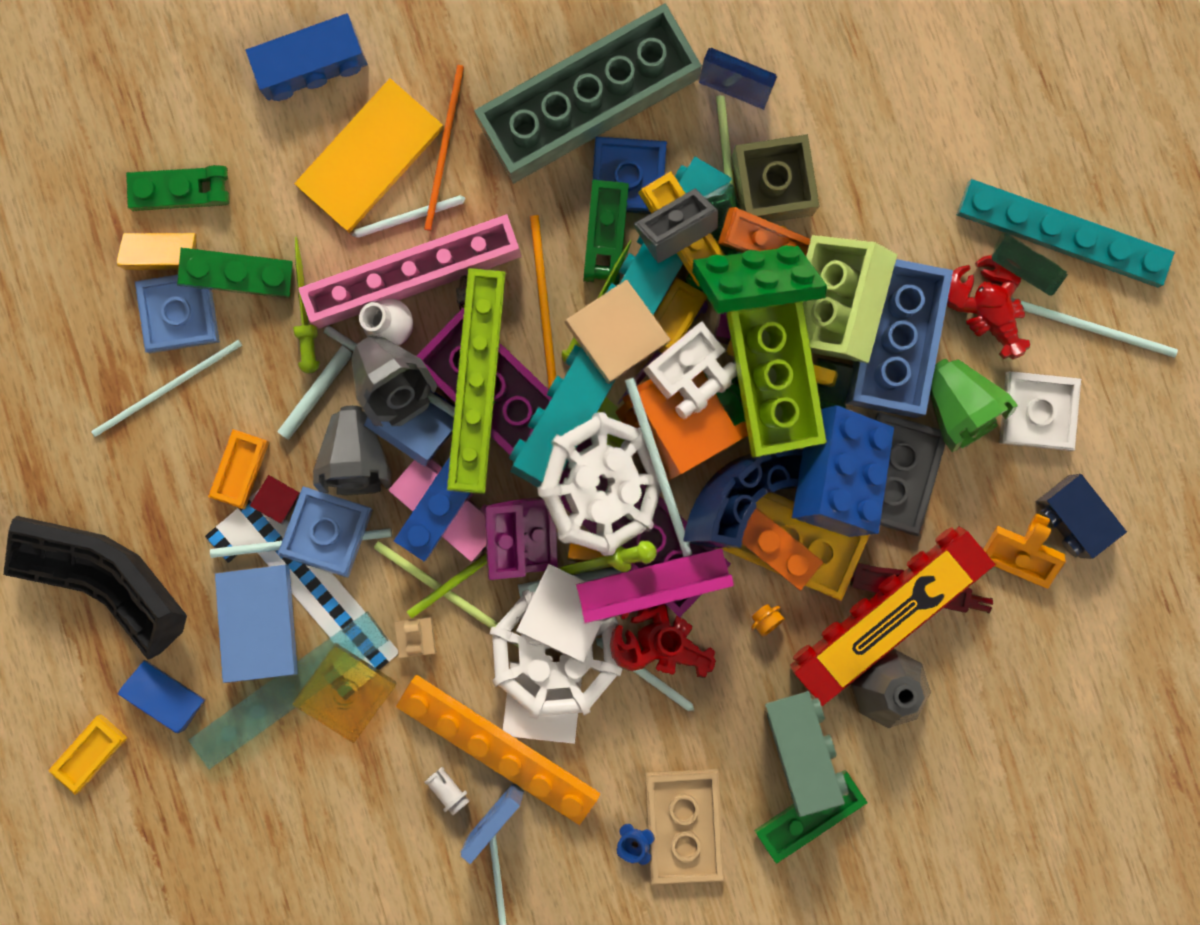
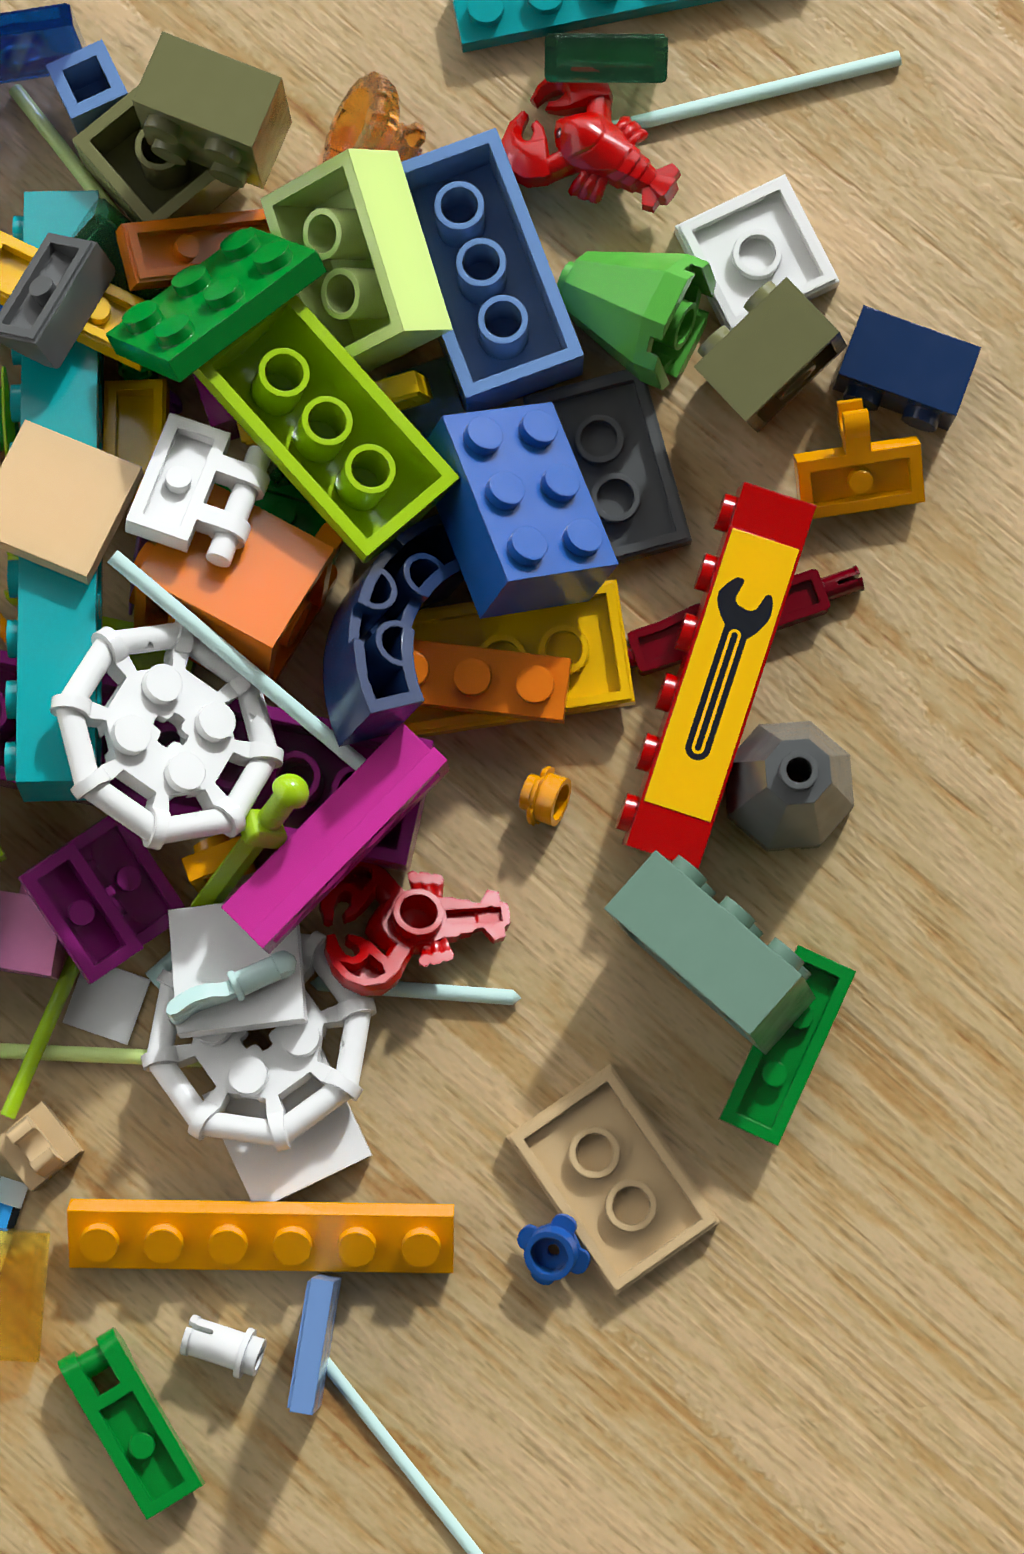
camera: 30 degrees left, 5 degrees down
none -> medium blue brick [46,39,128,134]
none -> green plate [58,1327,205,1520]
none -> white sticker [62,968,151,1045]
none -> olive brick [132,31,292,189]
none -> light aqua piece [166,950,297,1025]
none -> clear orange hair [323,71,426,163]
none -> olive brick [694,277,847,433]

